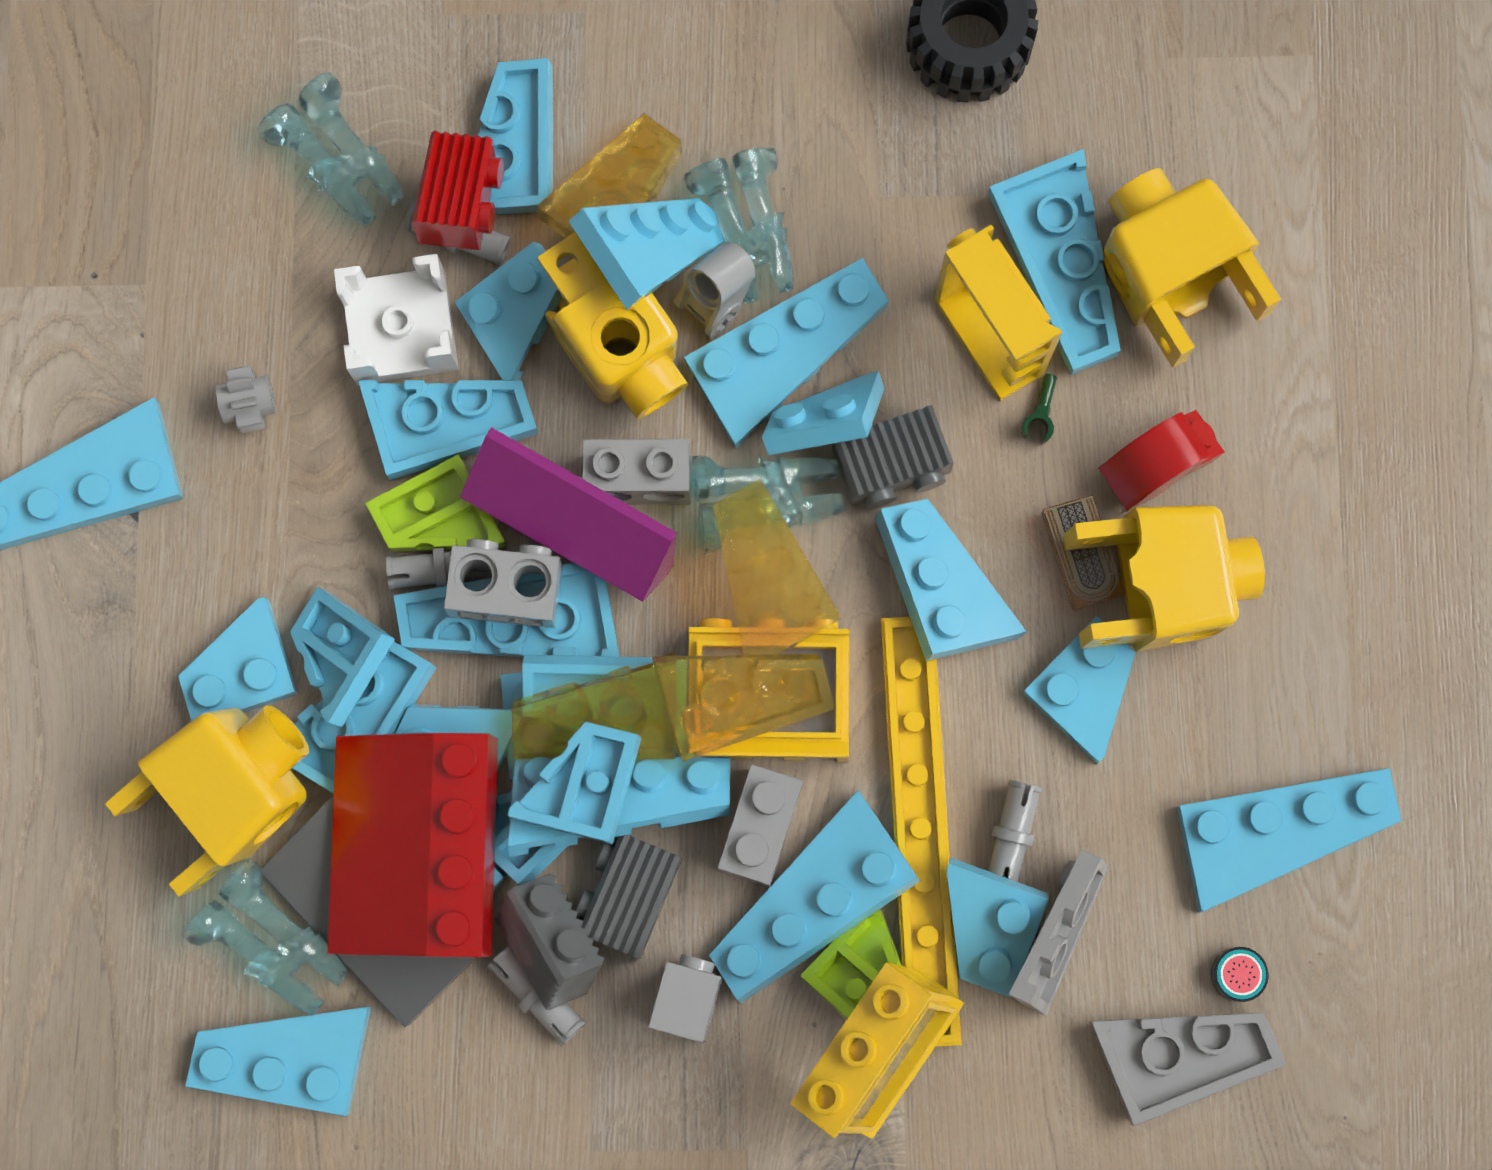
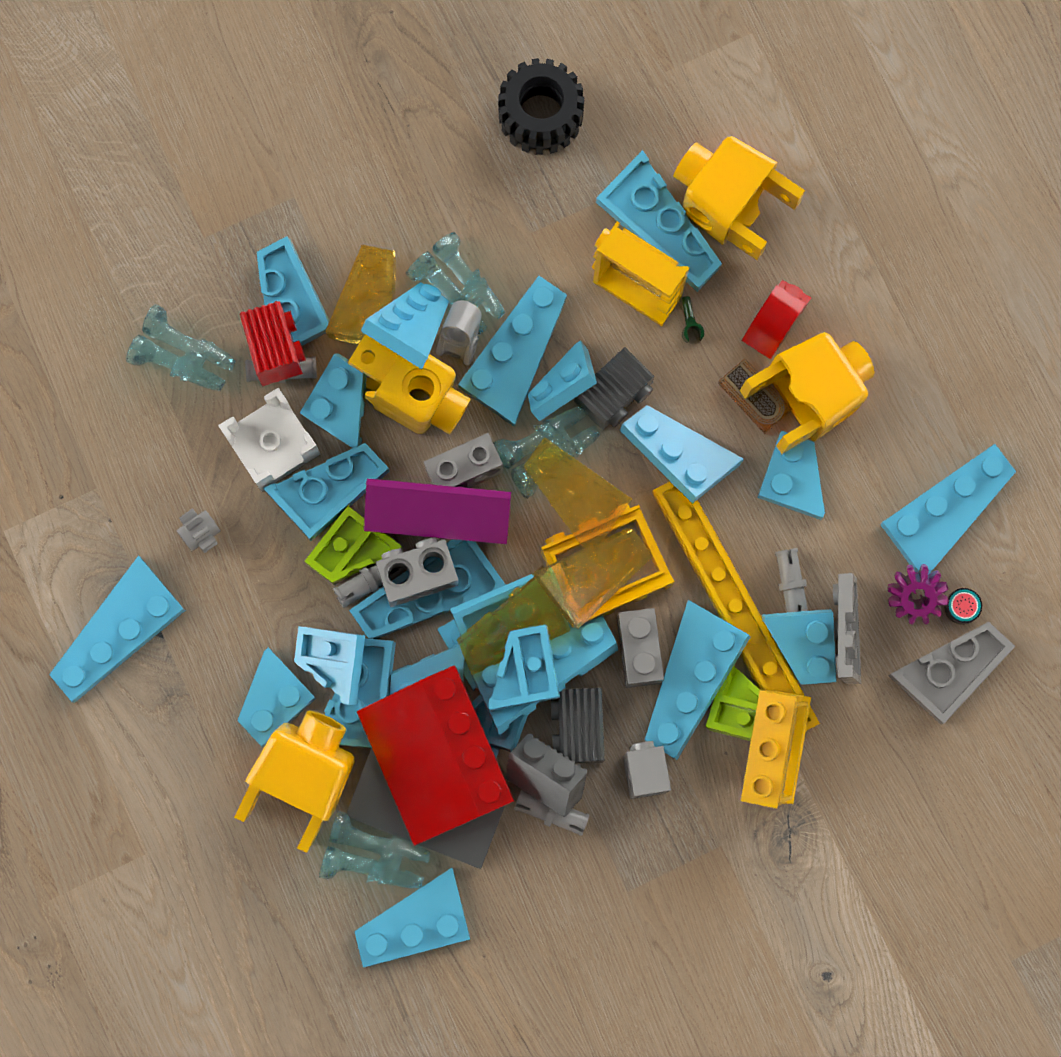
camera: 30 degrees left, 0 degrees up
none -> magenta gear [887,564,949,625]

